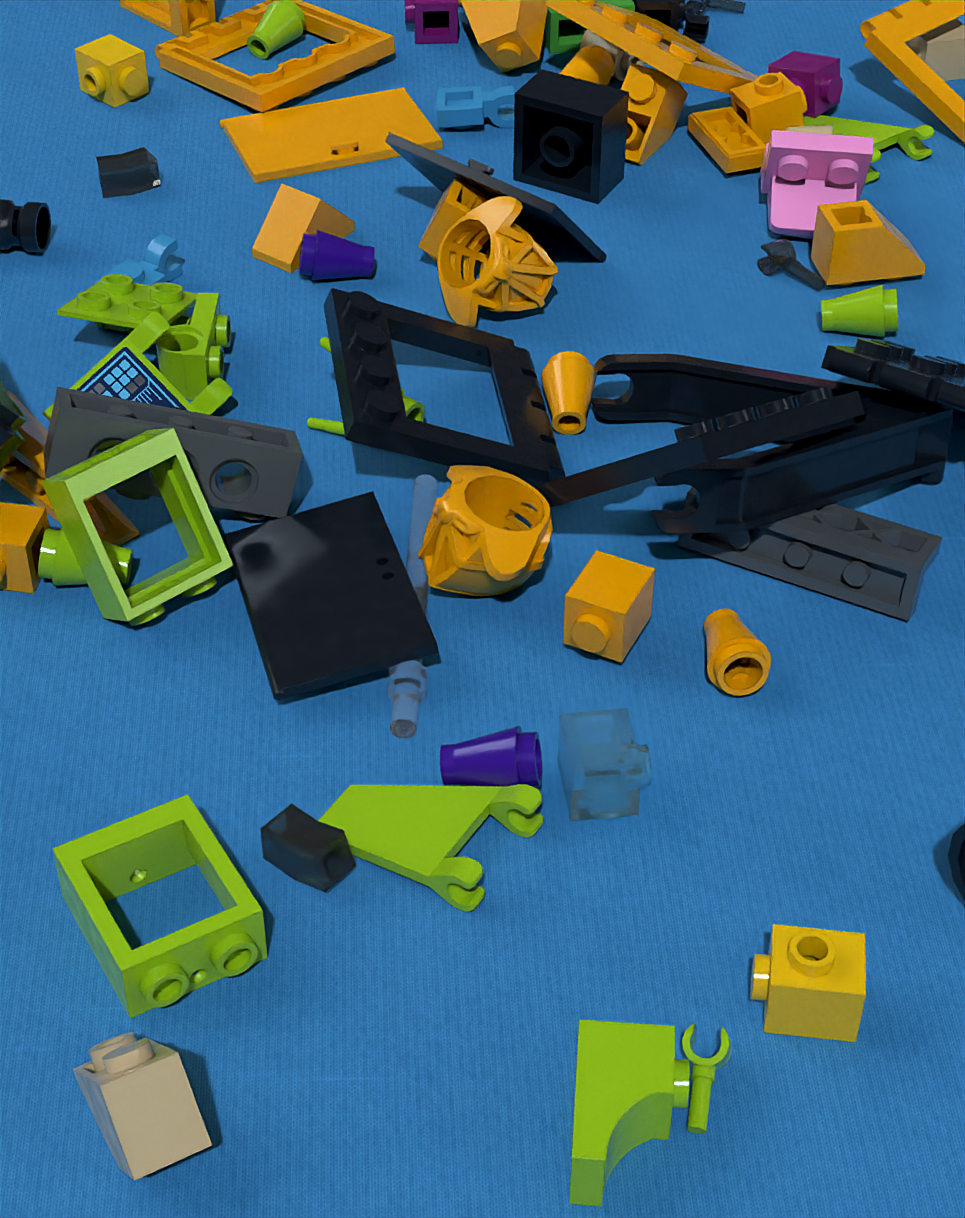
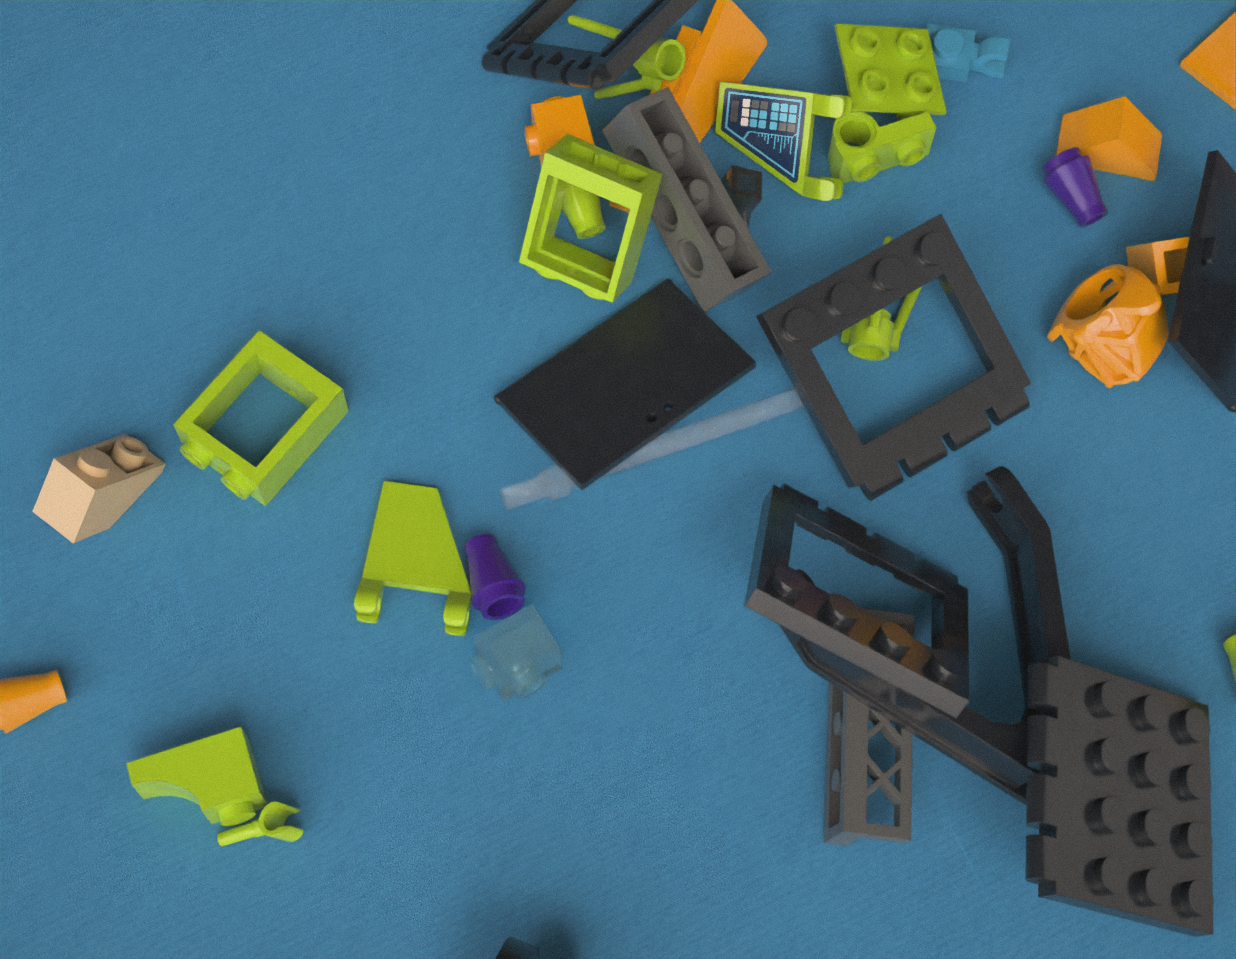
camera: 65 degrees right, 25 degrees up
clear smoke piece [260,803,356,892] -> none
light orange piece [418,465,553,596] -> none
light orange cone [541,351,596,435] -> none
light orange brick [563,550,655,663] -> none
light orange cone [703,608,771,696] -> none
yellow brick [750,924,866,1042] -> none

